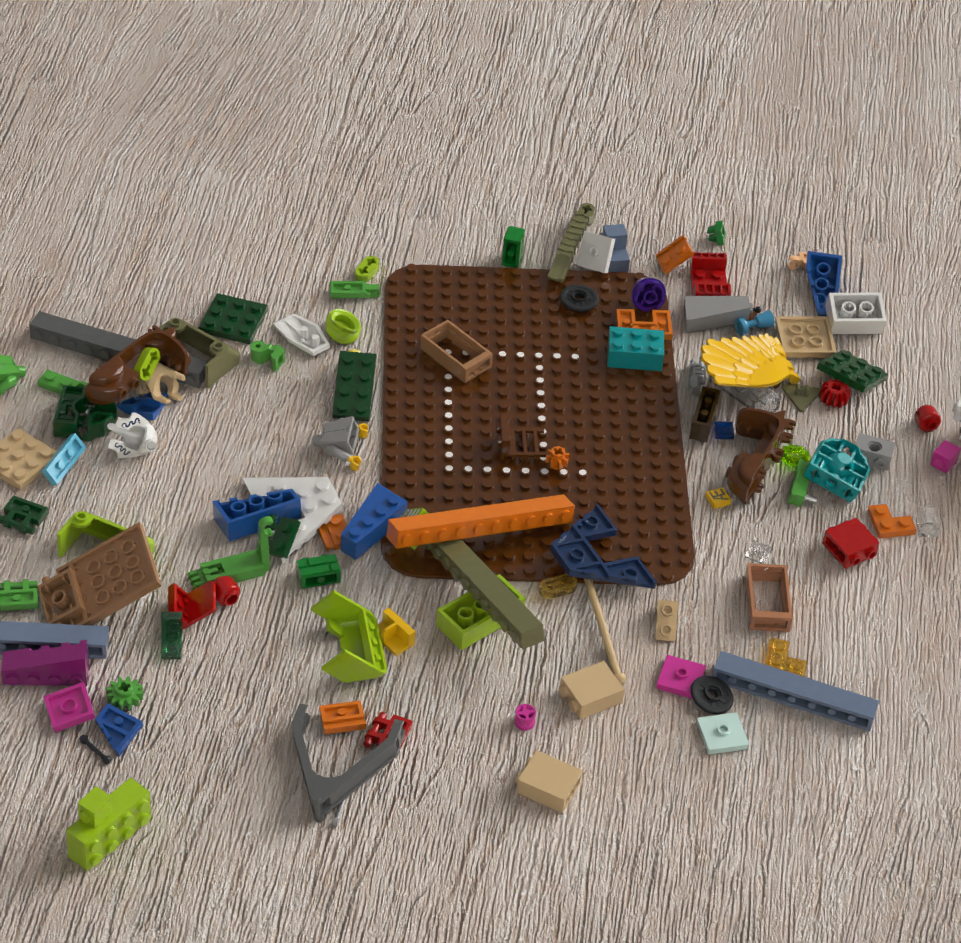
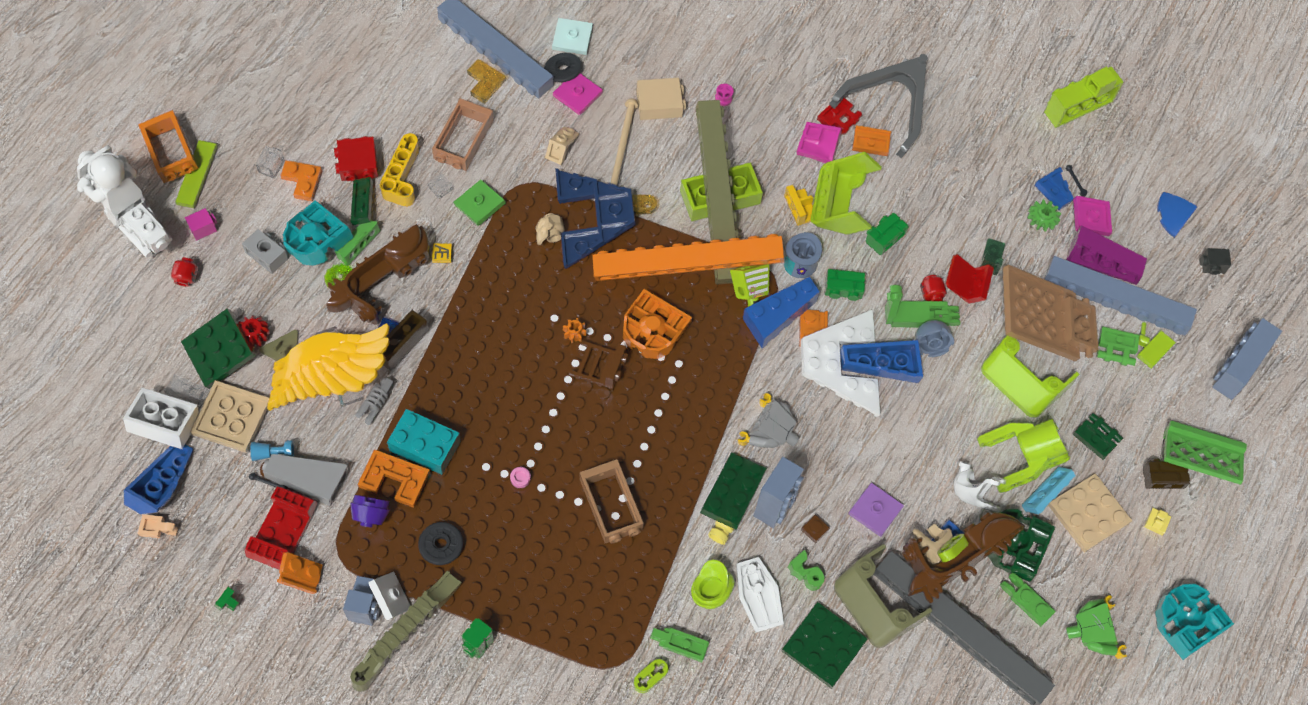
camera: 160 degrees left, 20 degrees up
dark green plate [265,514,301,559] -> none
tan brick [515,750,583,813] -> none
none -> clear plate [164,374,210,408]
none -> dark green tile [350,177,373,226]
none -> yellow beam [380,133,419,207]
none -> bright green plate [453,179,505,226]
none -> bright pink tile [510,467,530,488]
none -> tan head [535,213,564,245]
none -> orange connector [623,289,692,359]
none -> sand blue brick [753,457,804,529]
none -> sand blue hat [784,232,822,278]
none -> dark pink plate [796,122,842,163]
none -> reddish brown plate [801,515,830,544]
none -> medium lavender plate [848,483,904,537]
none -> green brick [865,213,909,255]
none -> sand blue cylinder [915,320,954,357]
none -> lime piece [977,418,1070,493]

